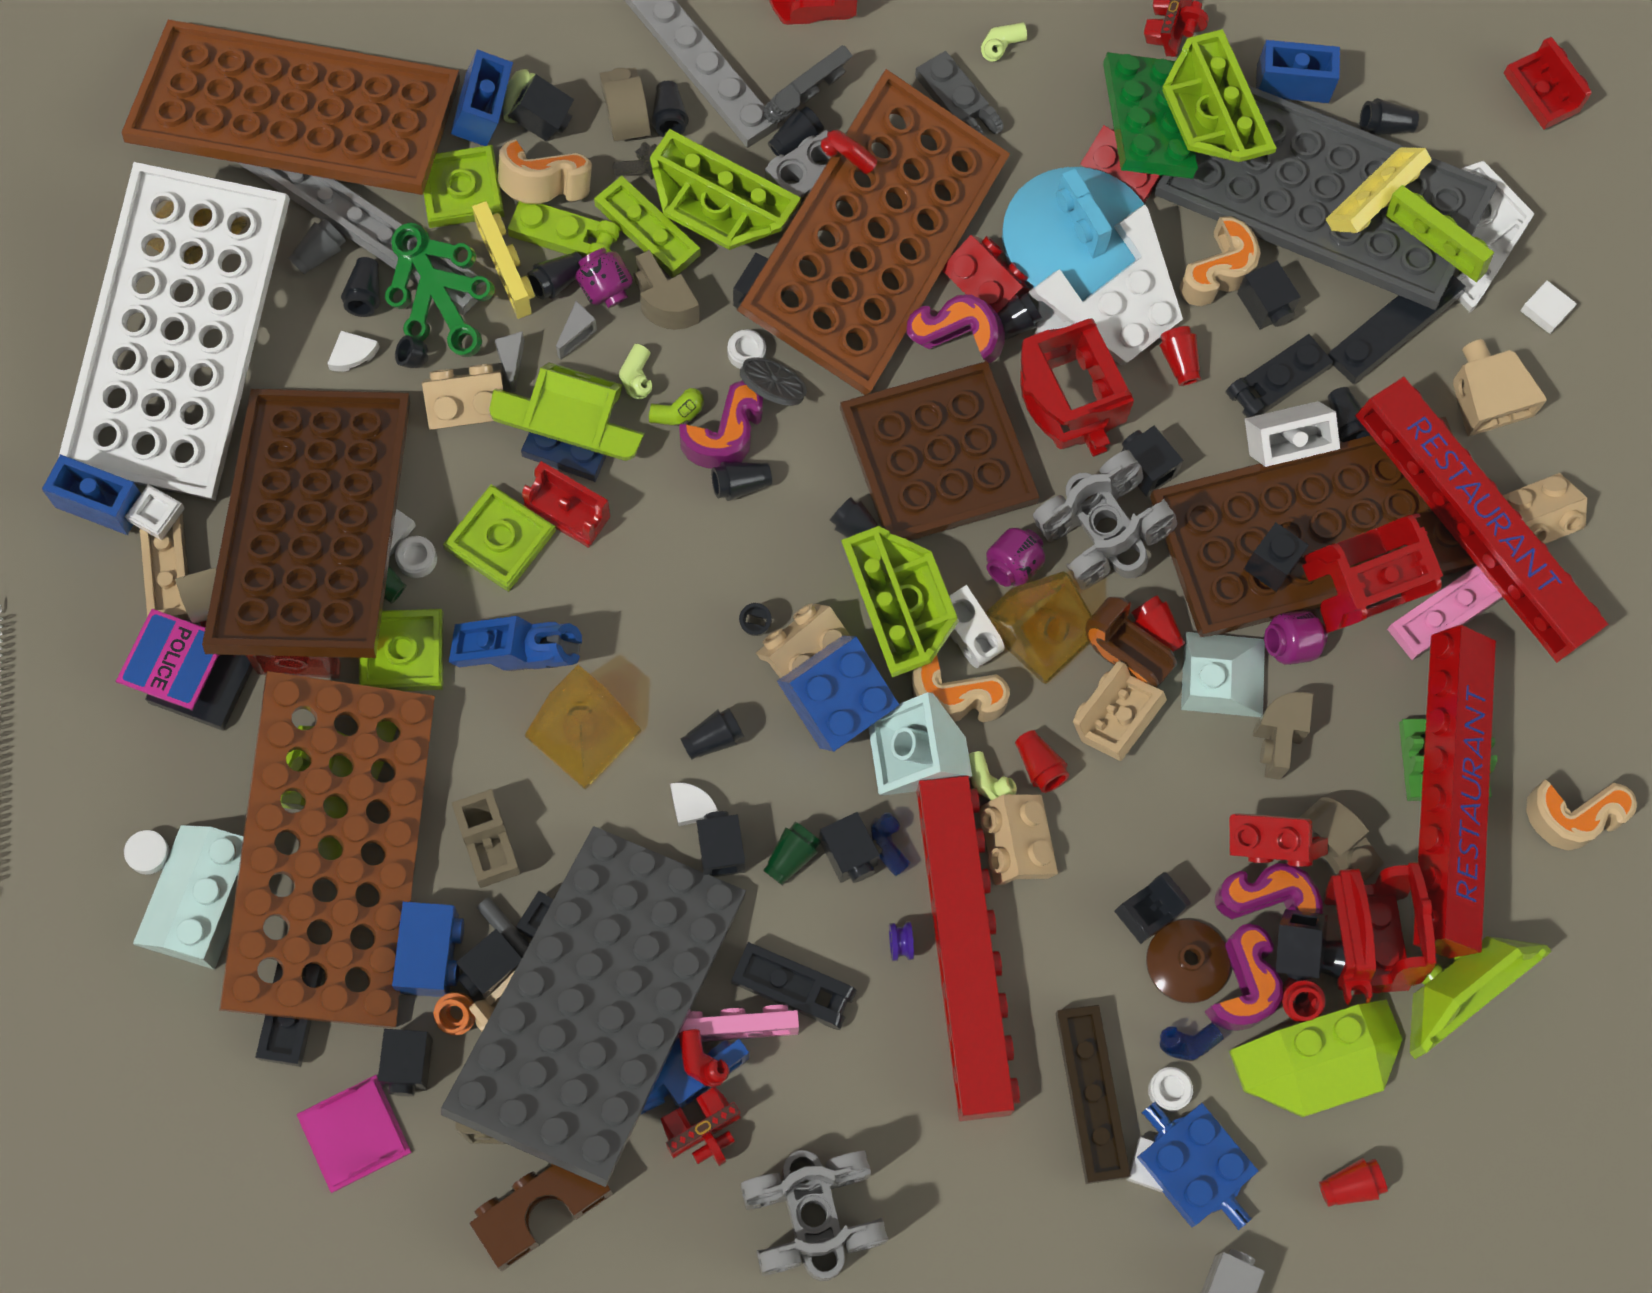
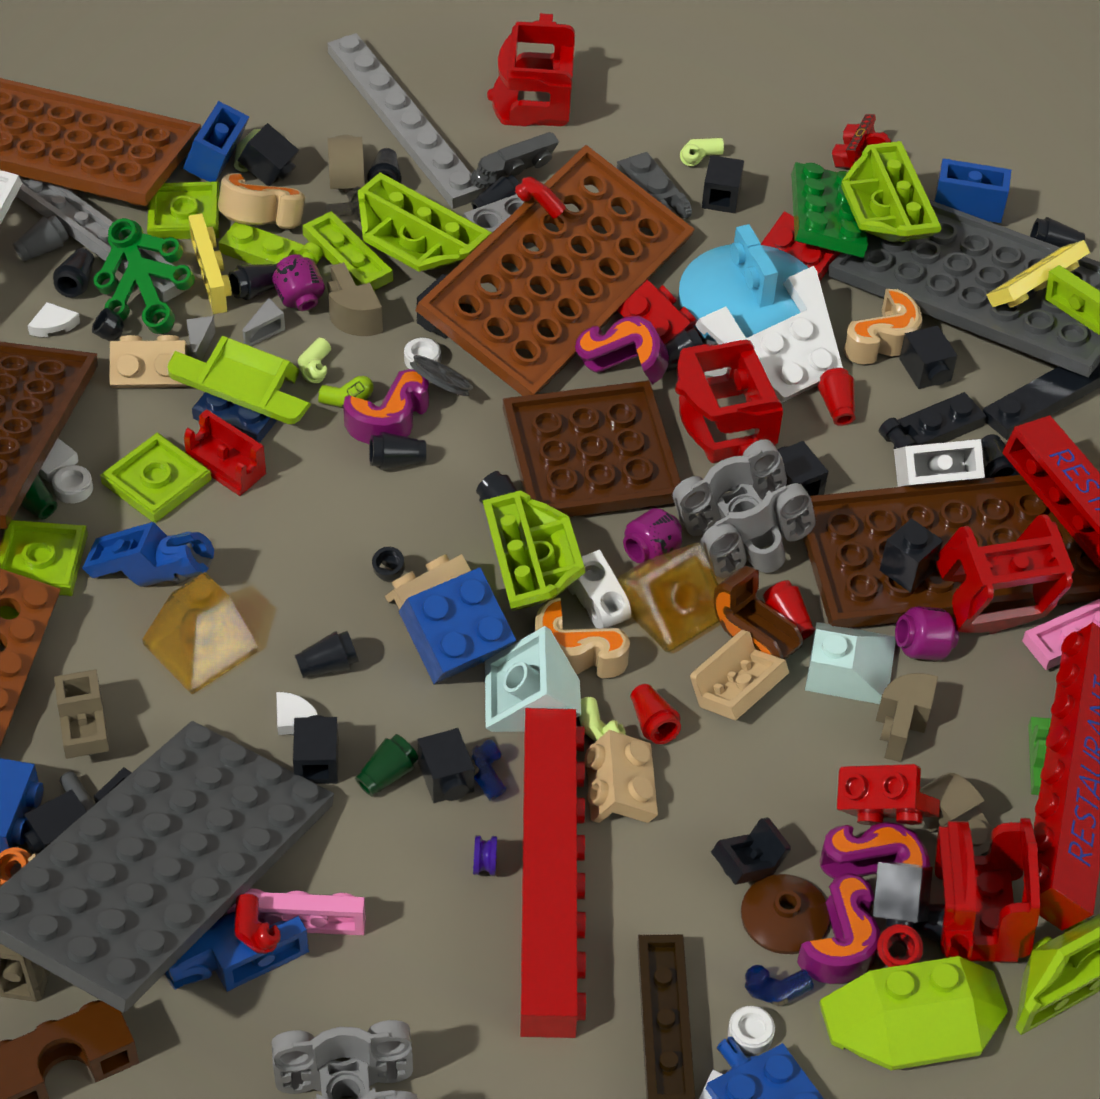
camera: 10 degrees right, 20 degrees down
red hips [661,1087,741,1166] -> none
black plate [731,942,857,1030] -> none
none -> black brick [702,155,744,213]

